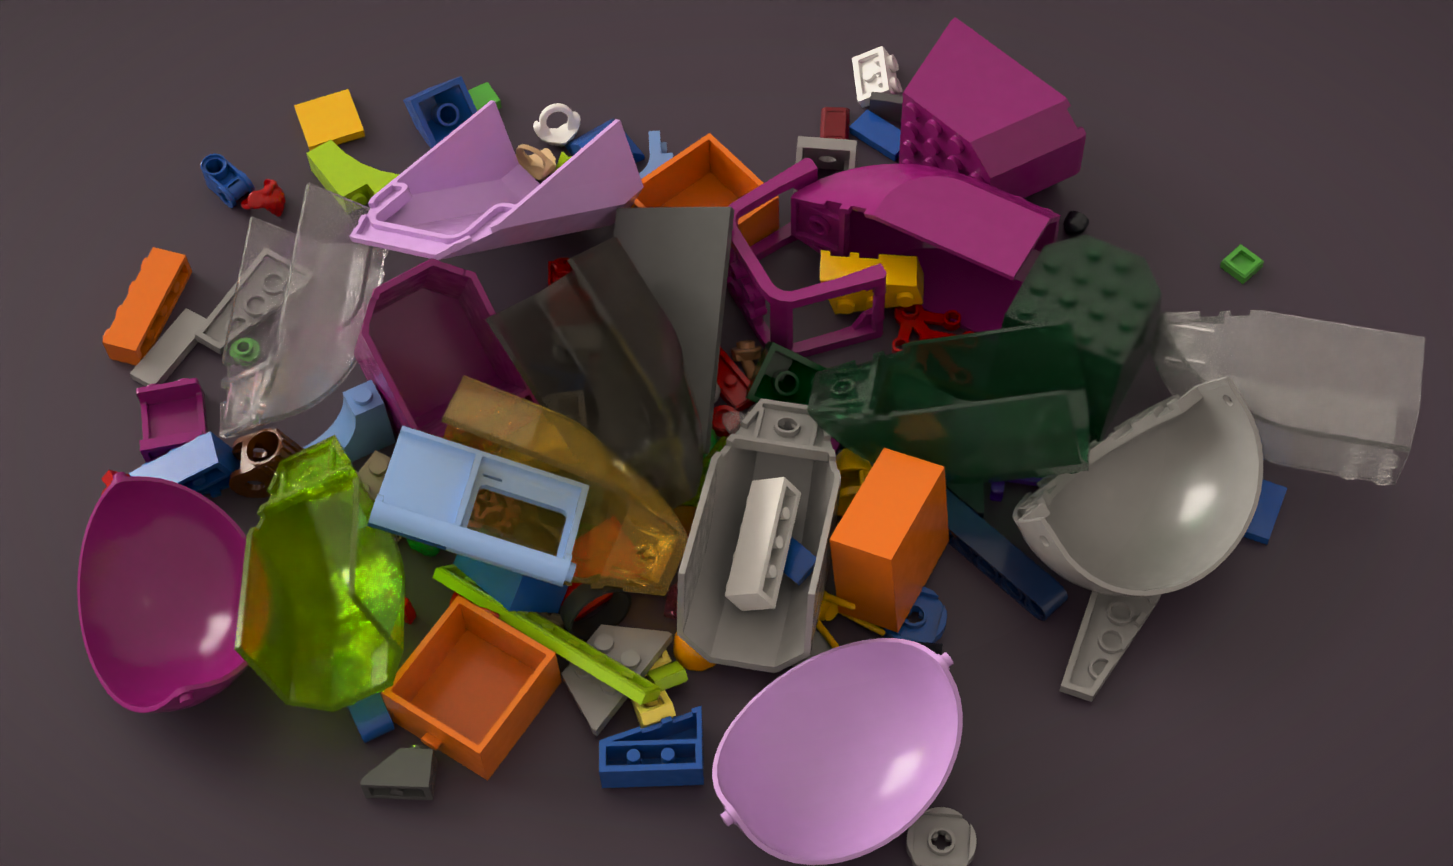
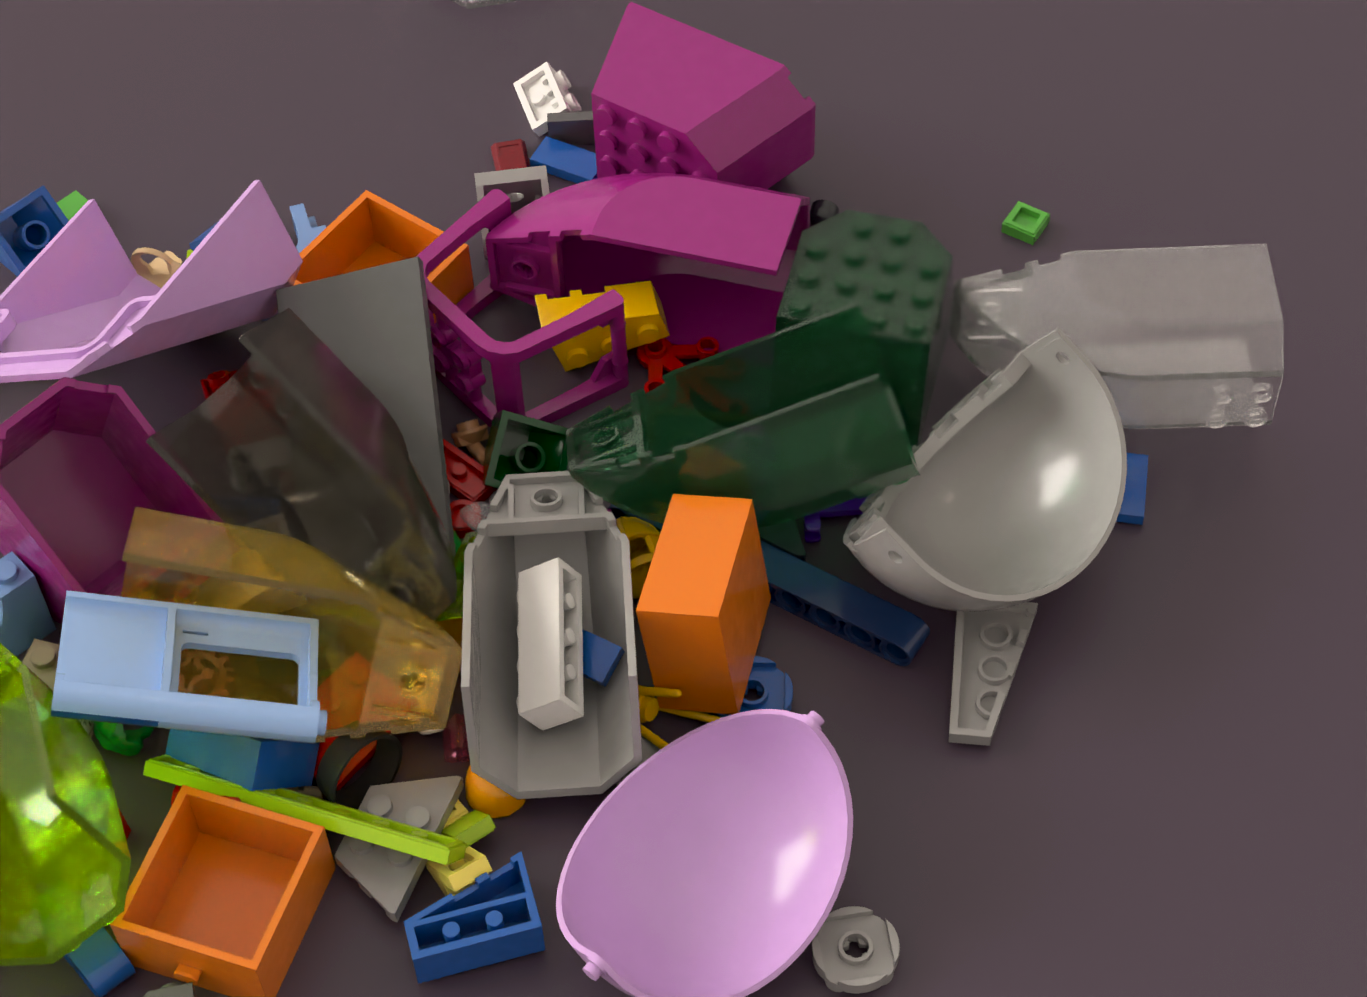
camera: 15 degrees left, 5 degrees down
white piece [533,103,581,147] -> none

